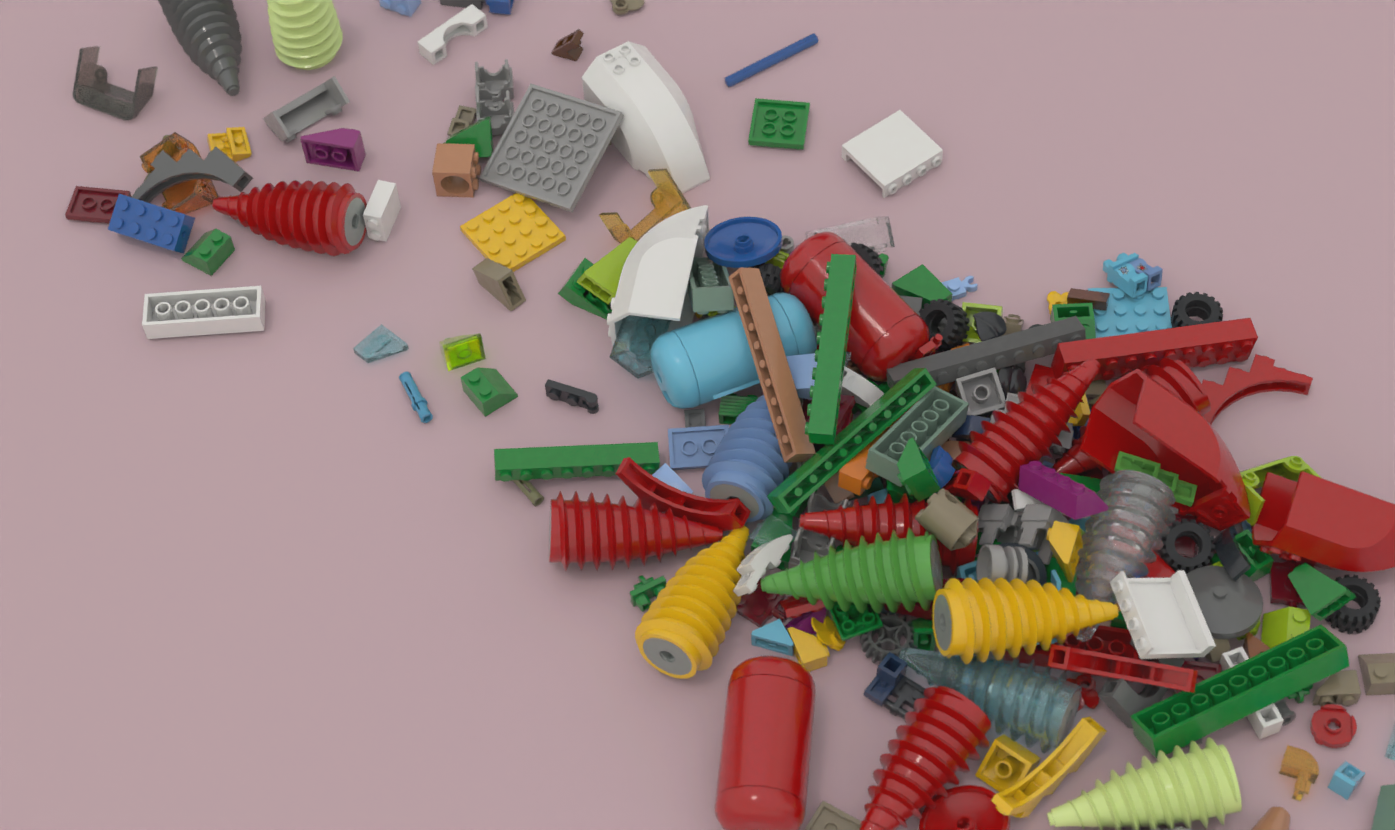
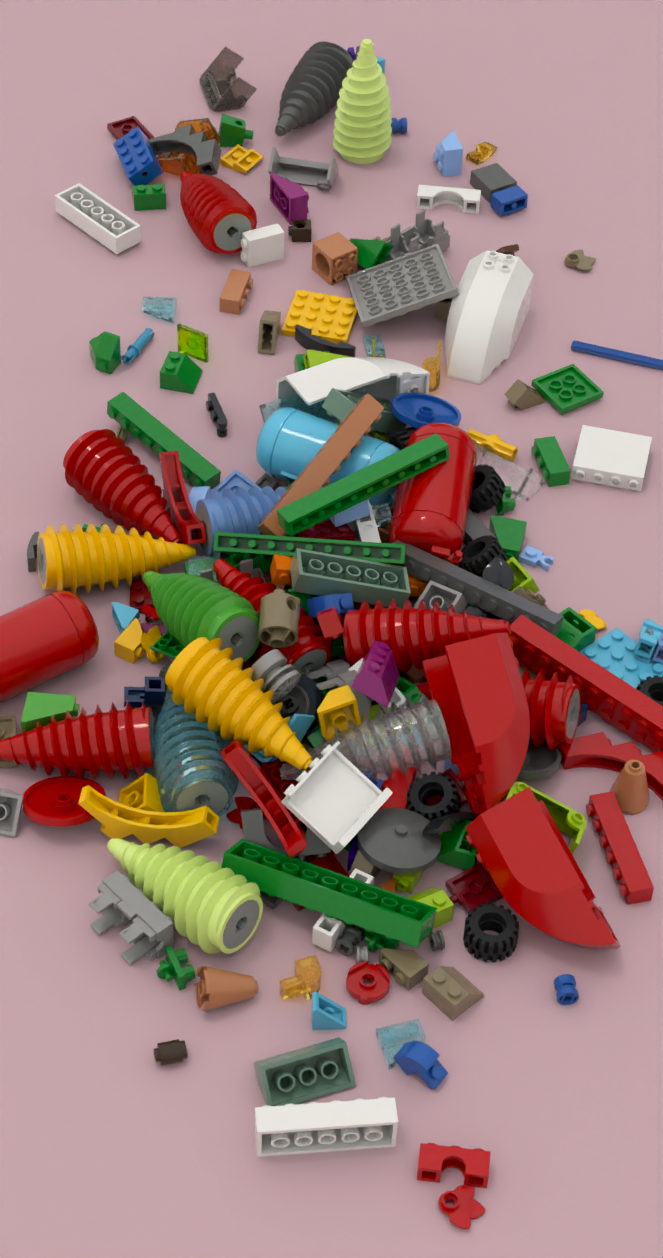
camera: 45 degrees right, 10 degrees down
white slope [733,534,793,597] -> none
green slope [897,437,941,502] -> none
reddish brown slope [1067,288,1110,311] -> none
bright green slope [1114,451,1197,507] -> none
green slope [1288,563,1356,621] -> none
none -> bright green slope [21,692,80,733]
none -> dark grey slope [27,531,39,572]
none -> green slope [89,331,121,374]
none -> green torso [217,114,253,147]
none -> nougat brick [220,269,253,315]
none -> dark brown brick [288,219,312,242]
none -> black slope [295,324,356,357]
none -> light grey bush [356,945,368,964]
none -> clear light blue slope [363,335,386,358]
none -> yellow piece [467,429,518,462]
none -> dark tan slope [504,379,545,410]
none -> green brick [531,436,571,487]
none -> red brick [586,791,654,905]
none -> nougat cone [609,760,650,815]

